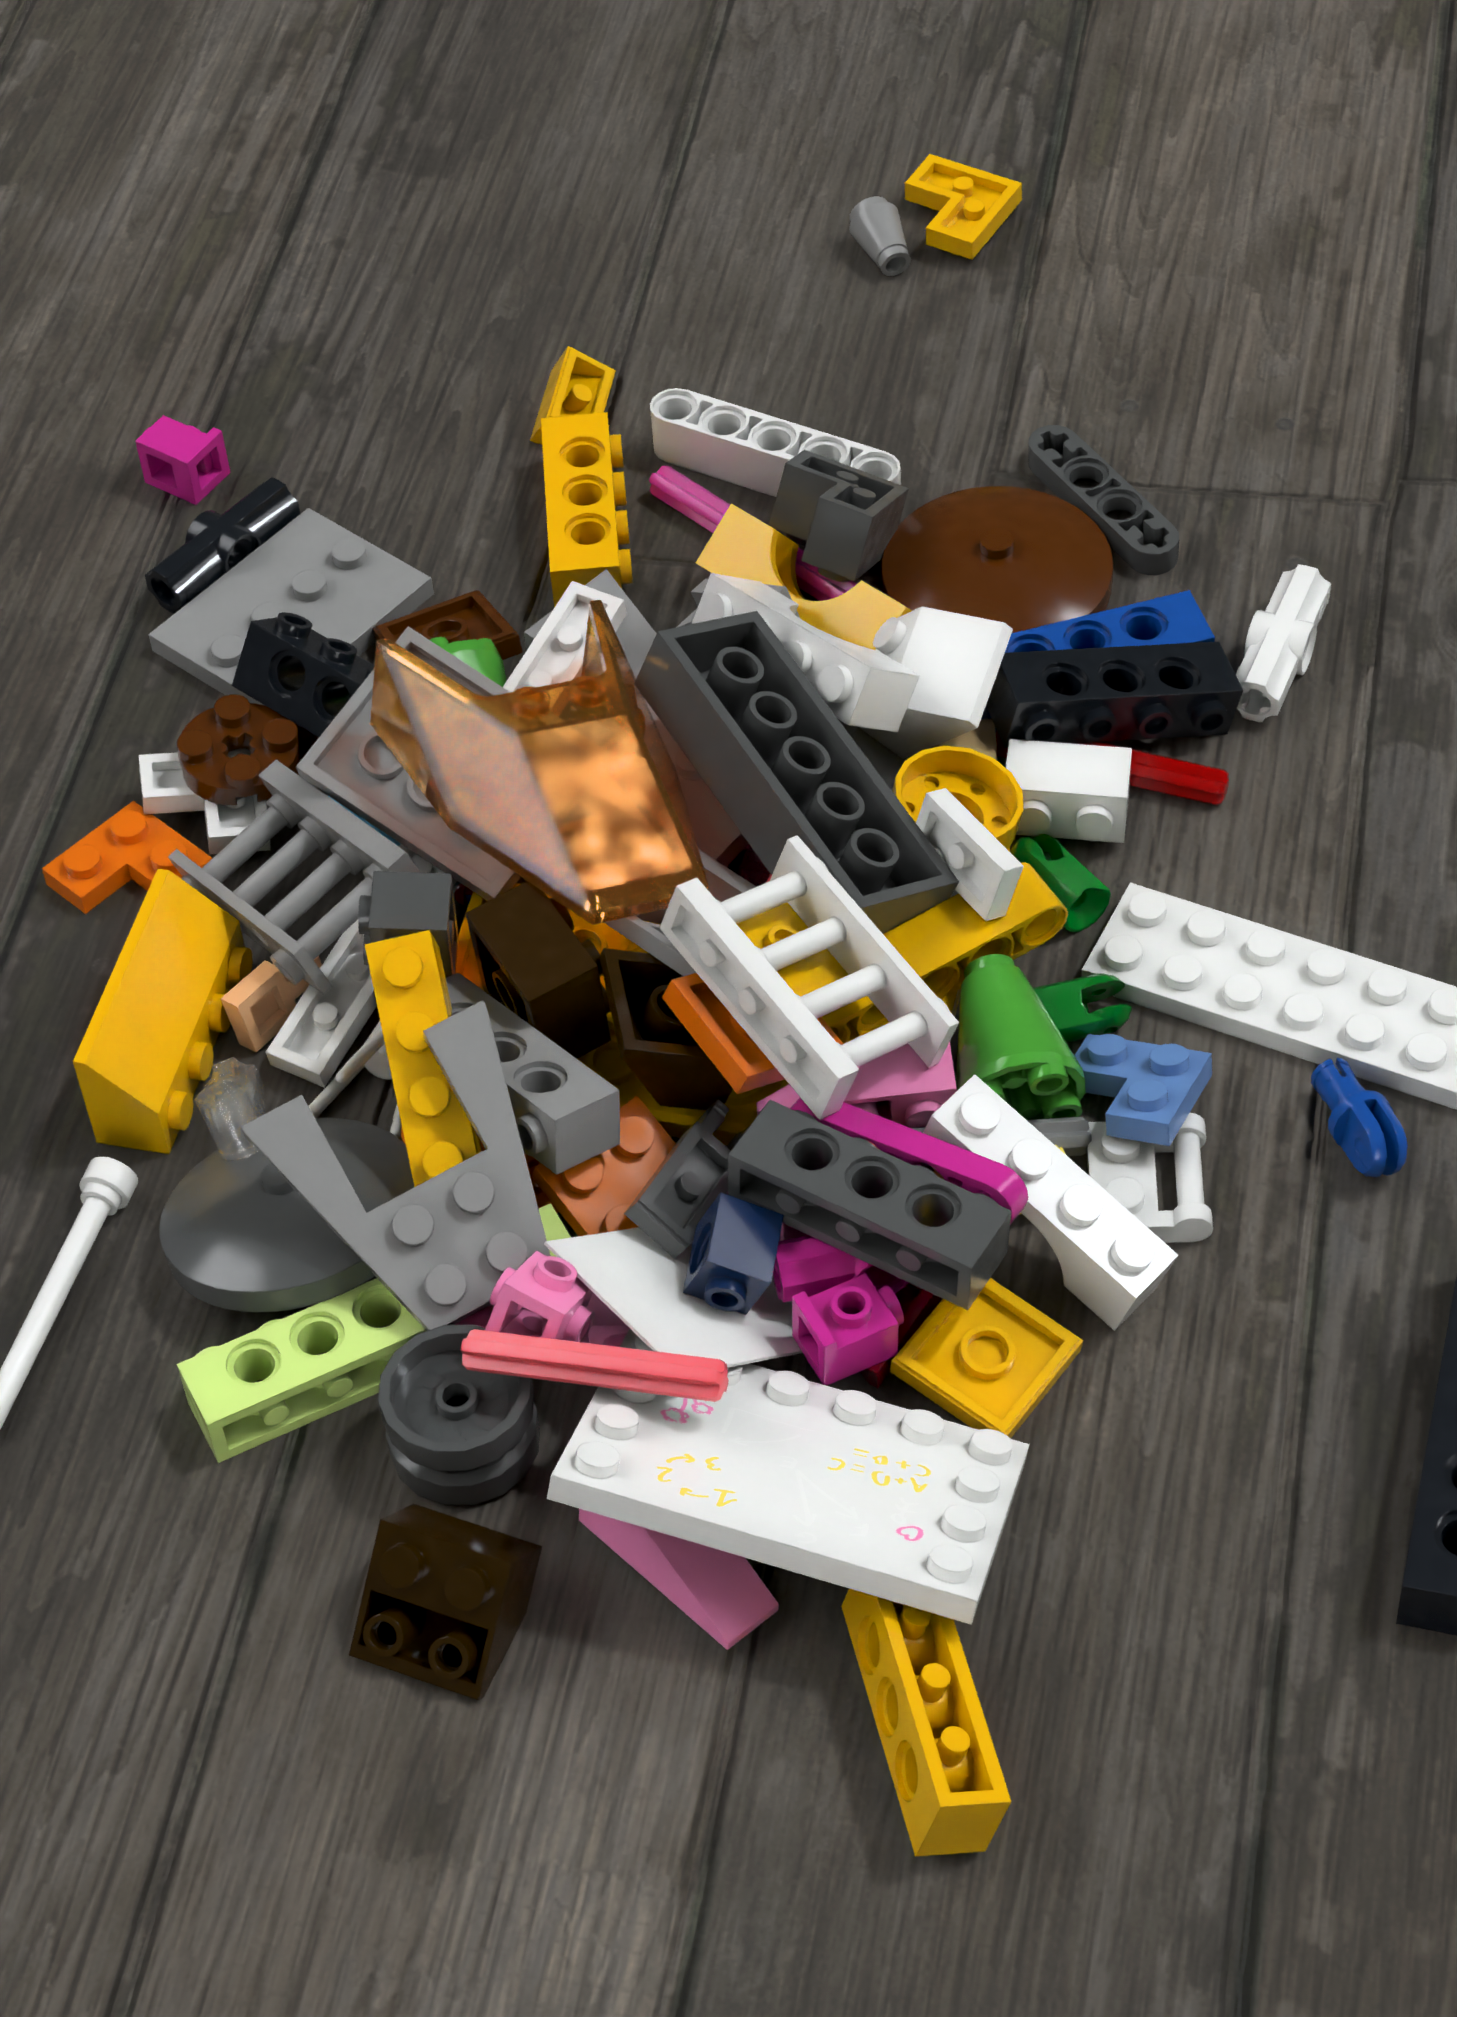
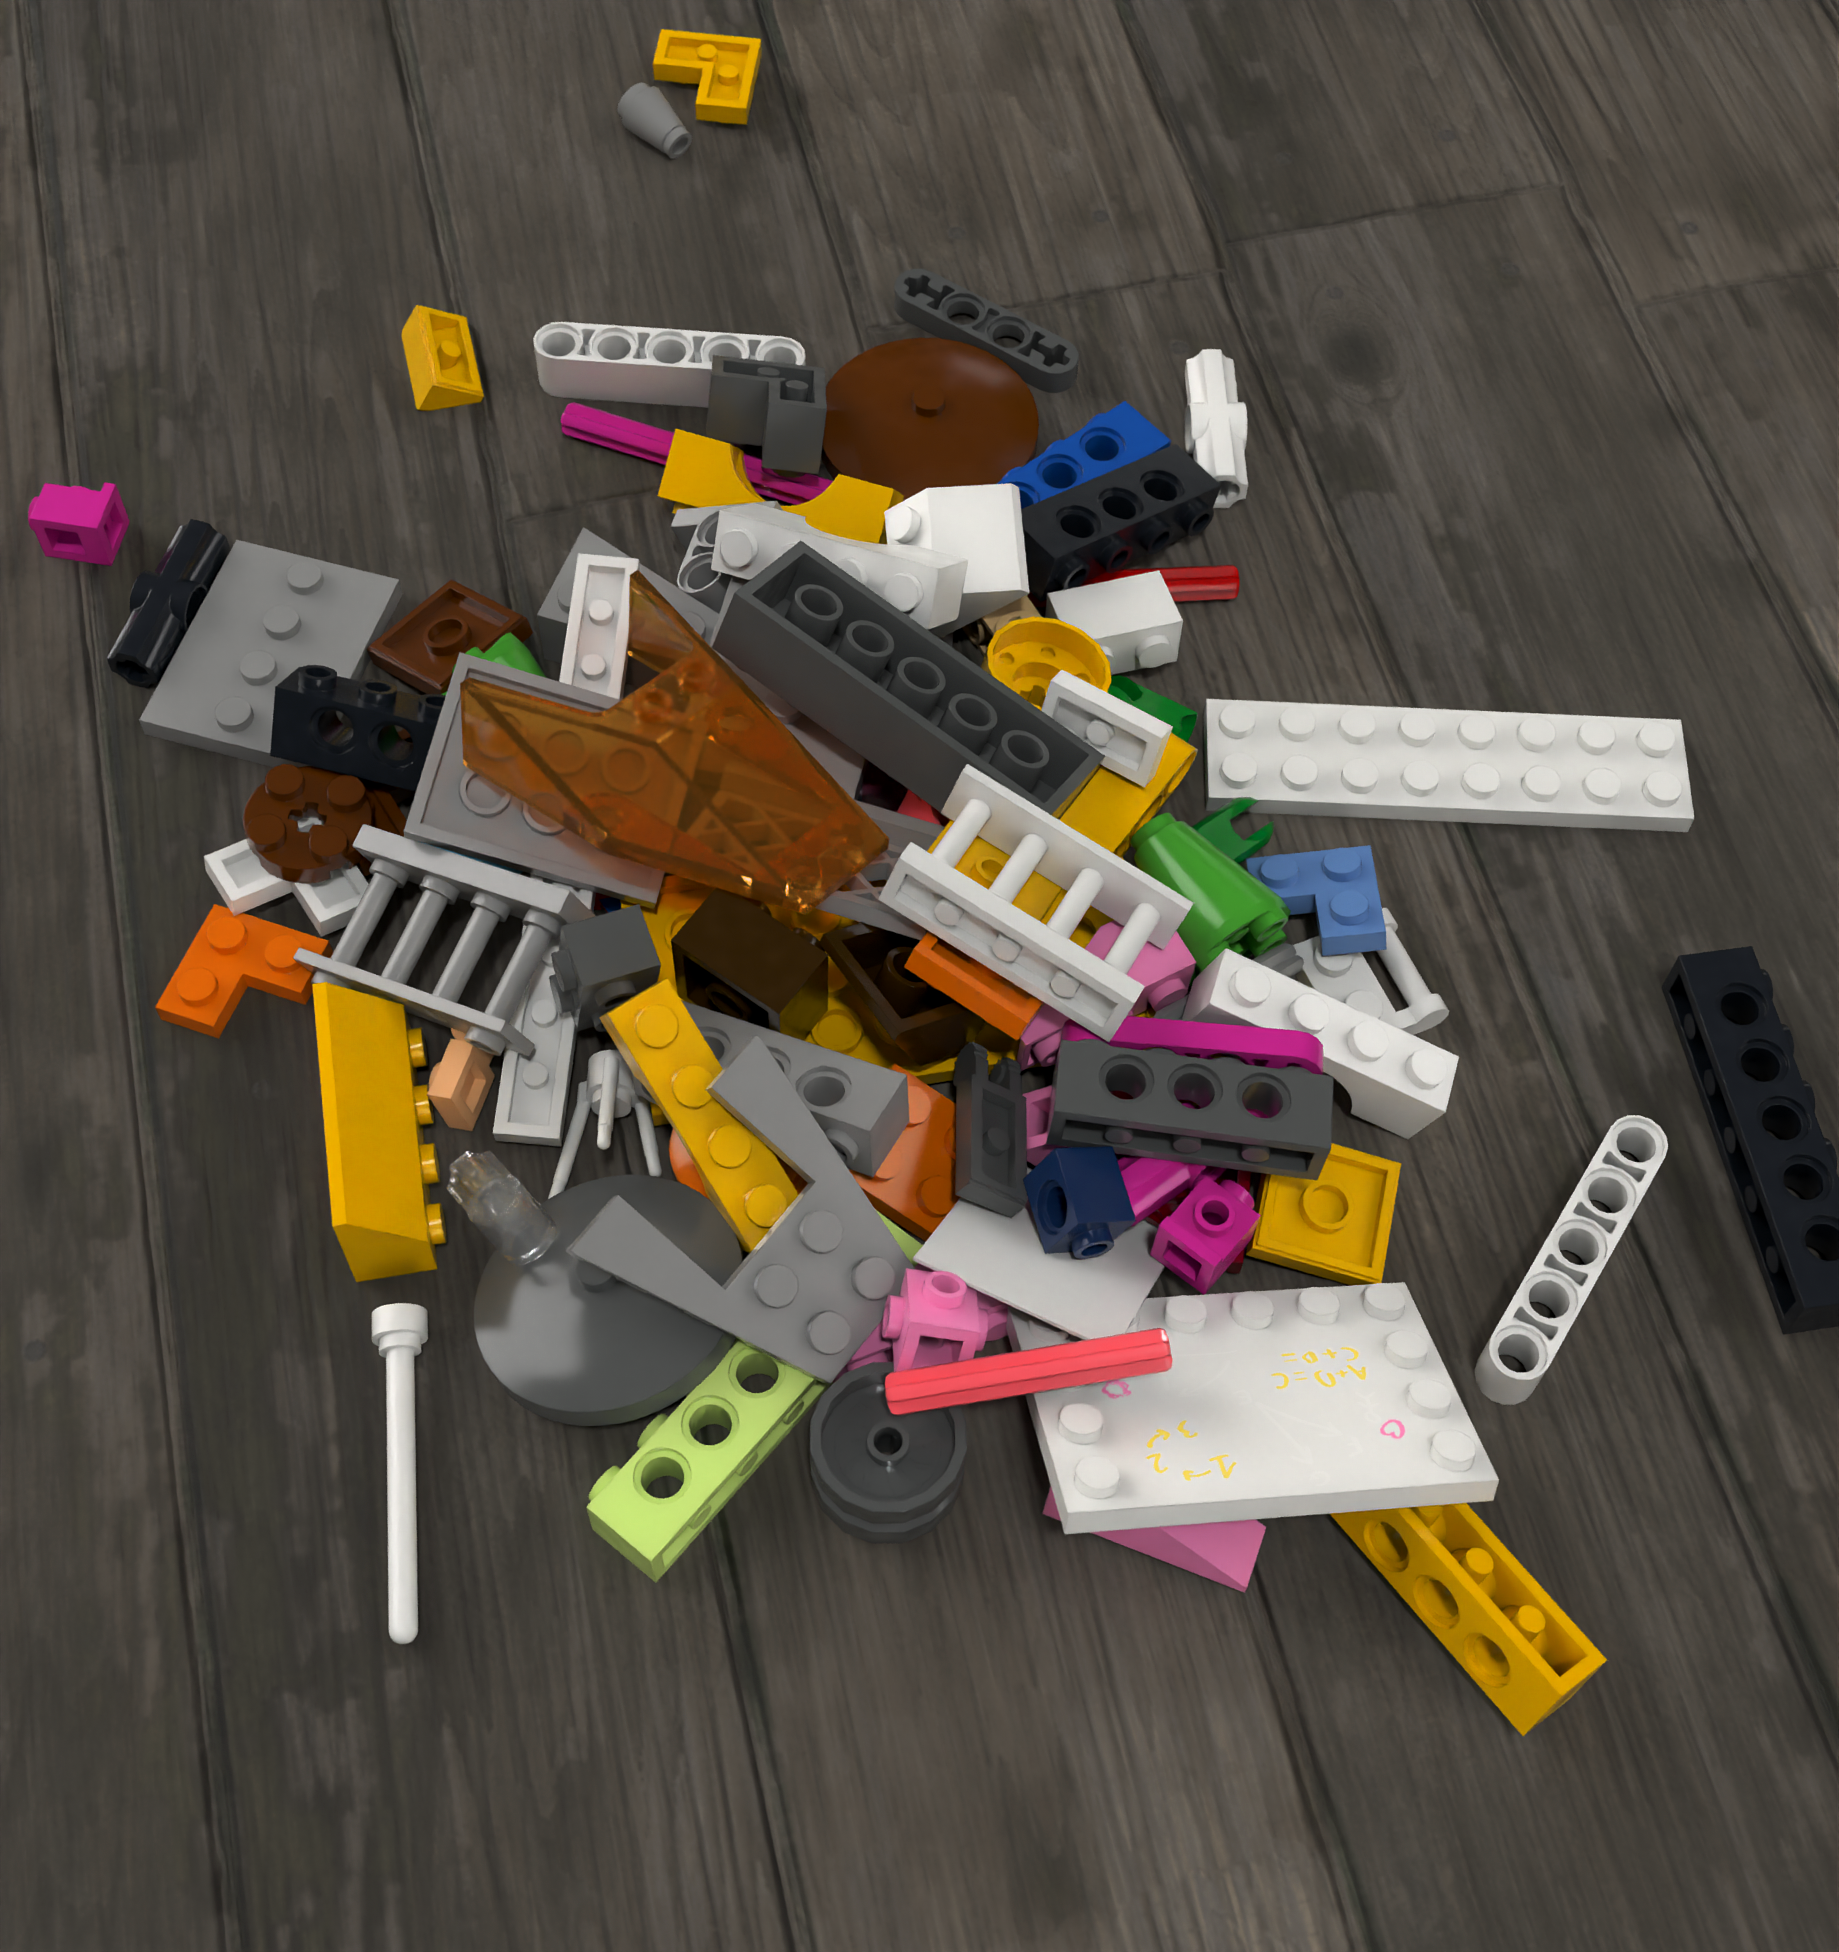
camera: 30 degrees left, 10 degrees up
dark brown slope [349,1504,542,1700] -> none
yellow brick [541,412,633,608] -> none
blue arm [1311,1058,1408,1178] -> none
none -> white beam [1474,1115,1668,1405]

